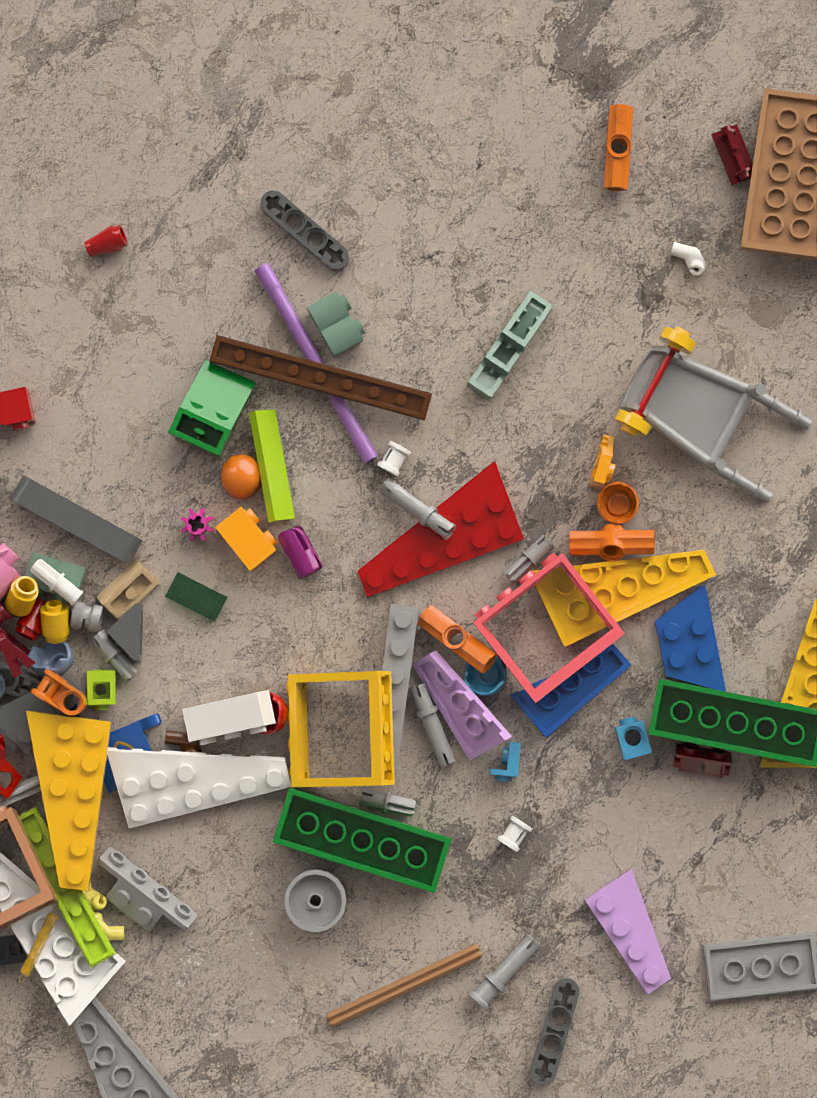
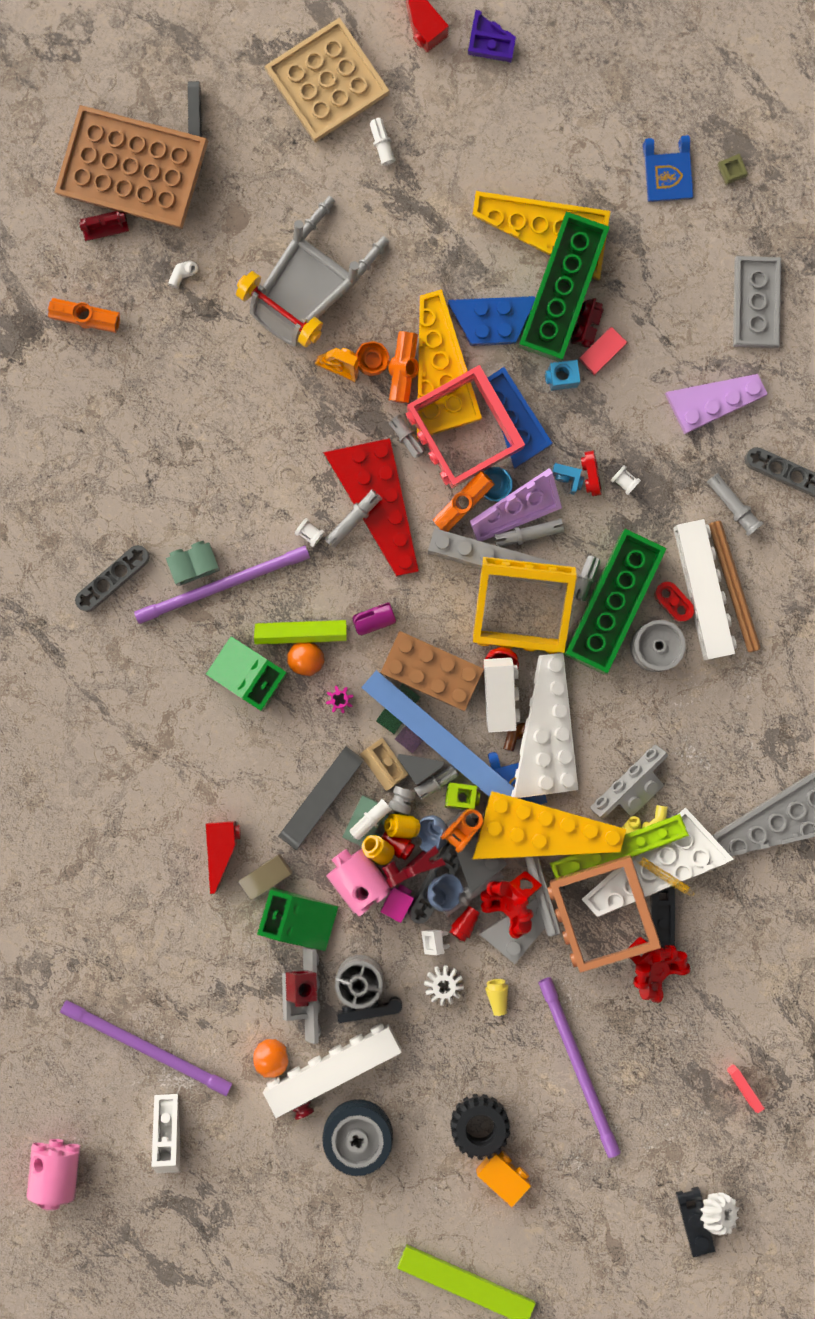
camera: 85 degrees left, 0 degrees up
red cone [84,225,128,257] -> none
reddish brown tile [209,335,432,421] -> none
light orange brick [215,506,278,572] -> none
sand green slope [466,290,553,401] -> none
none -> medium blue tile [361,670,514,797]
none -> medium nougat brick [380,631,484,712]
none -> clear purple tile [395,726,423,753]
none -> coral tile [579,327,627,376]
none -> red plate [581,450,602,497]
none -> red plate [654,582,694,622]
none -> white brick [673,519,737,661]

